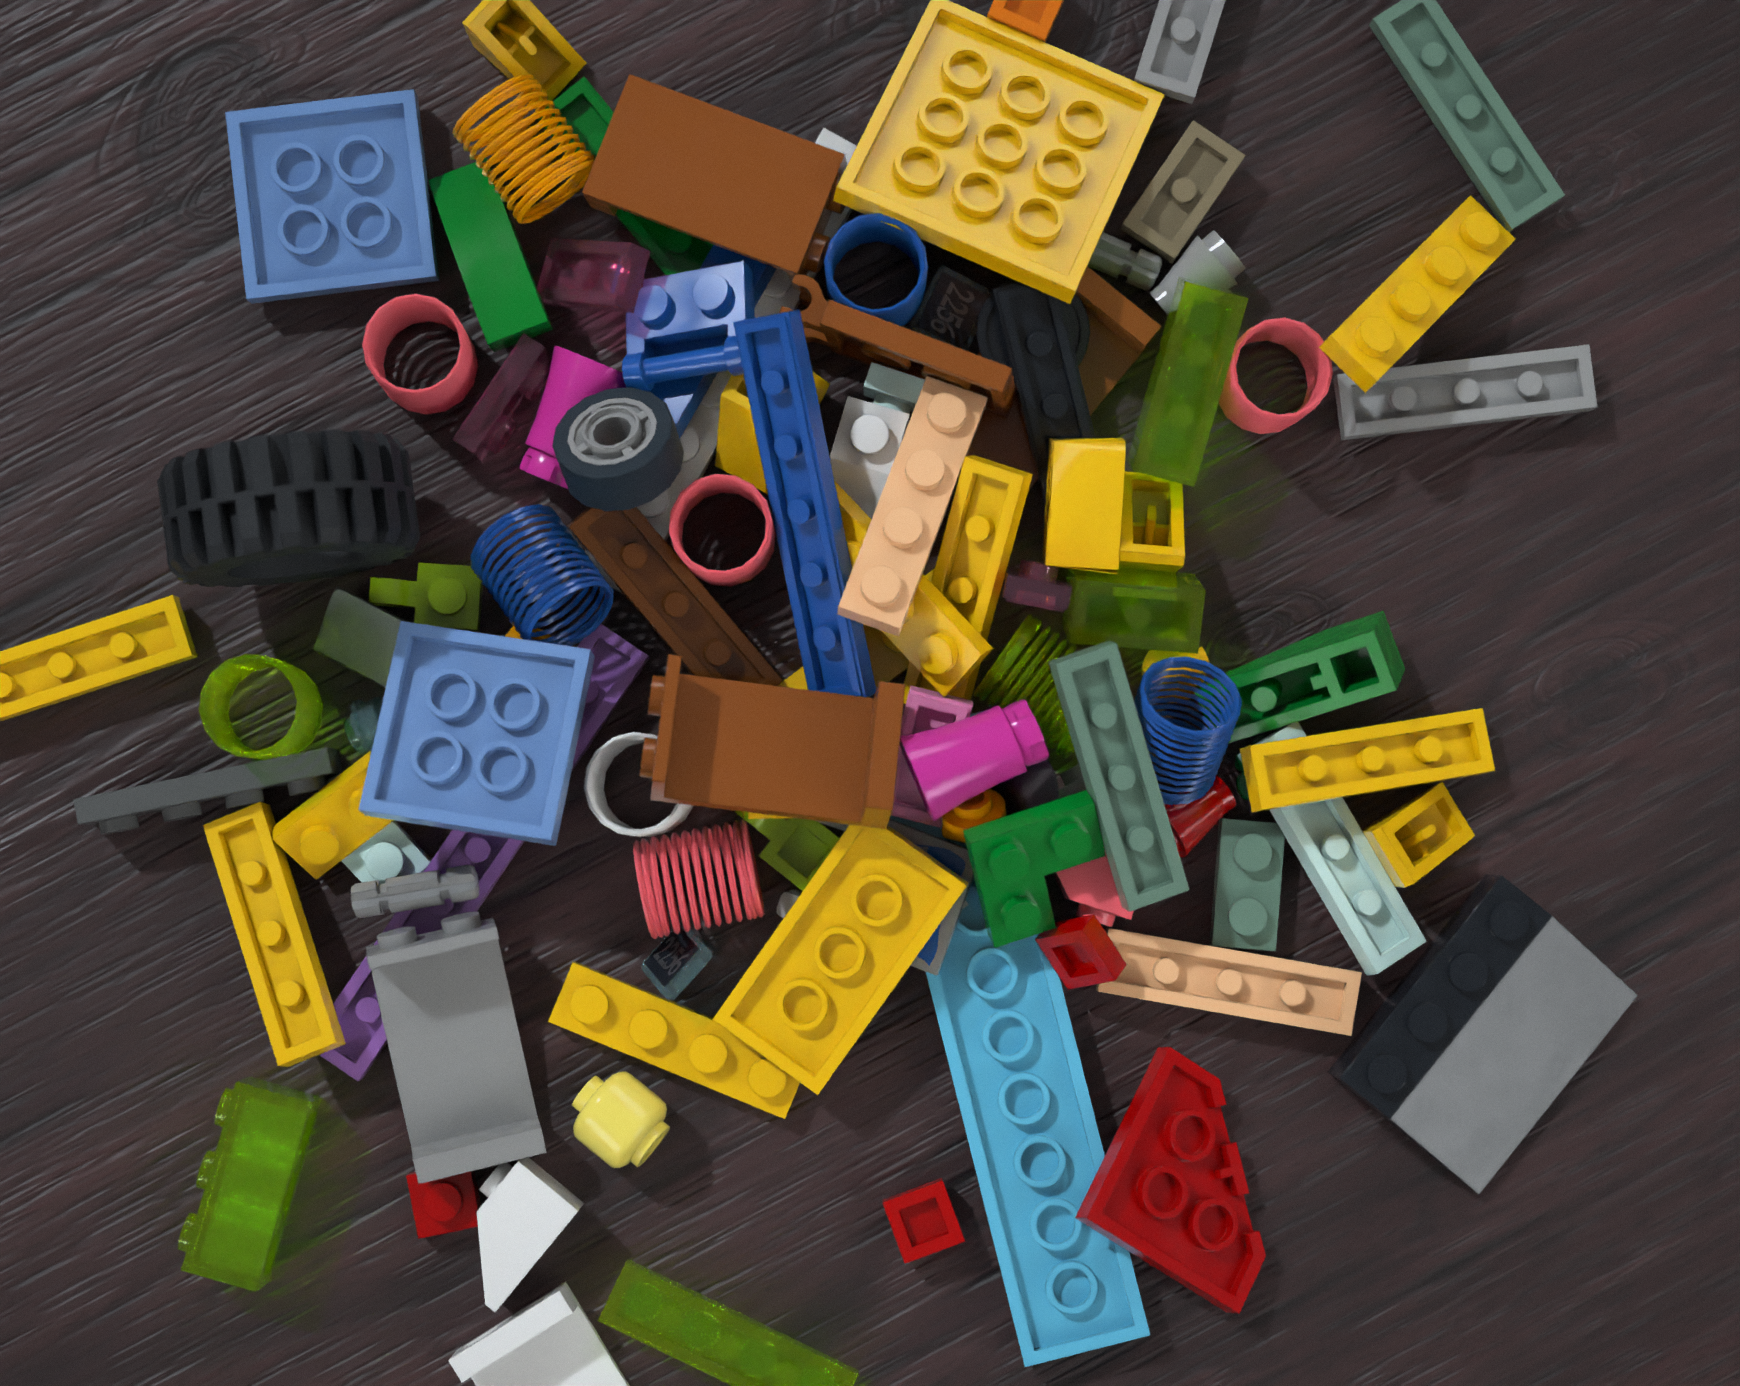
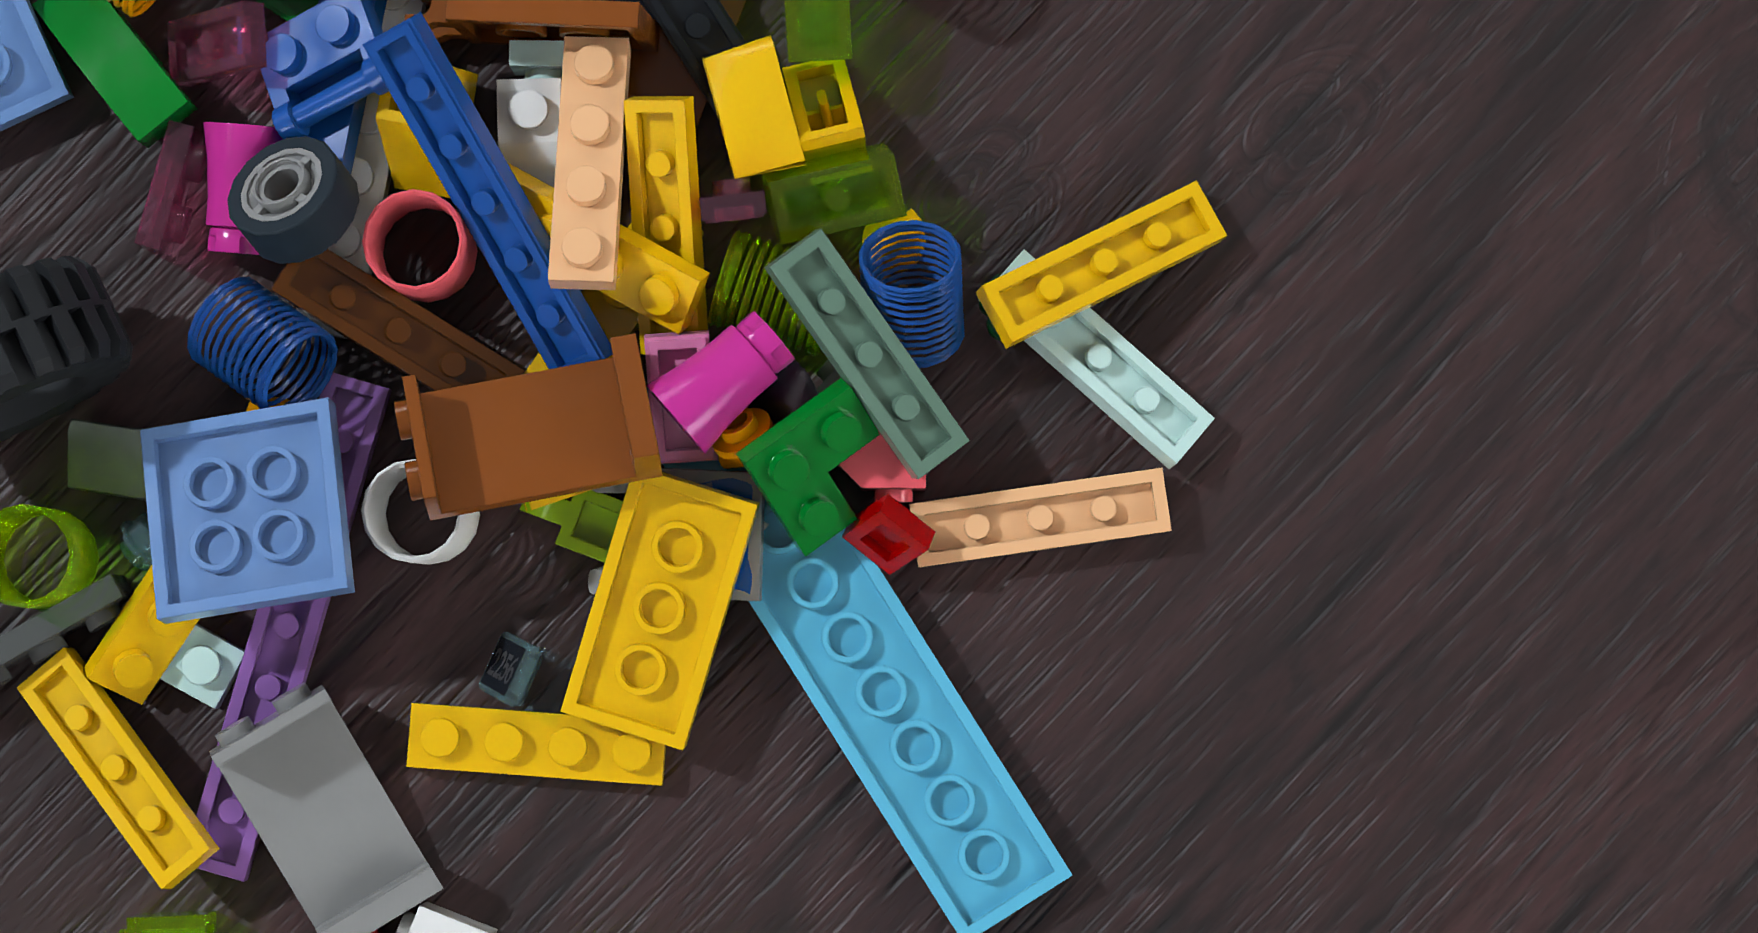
camera: 15 degrees left, 0 degrees up
light grey axle [351,865,480,918] -> none
coral piece [362,294,478,415] -> none
lime plate [369,562,484,632] -> none
light yellow head [572,1072,670,1168] -> none
coral piece [633,819,765,939] -> none
red plate [882,1178,965,1264] -> none
red plate [1075,1047,1266,1314] -> none
red cone [1164,775,1236,858] -> none
green slope [1194,611,1405,744] -> none
sand green plate [1209,818,1285,951] -> none
slope [1328,874,1638,1194] -> none
yellow slope [1361,782,1475,888] -> none

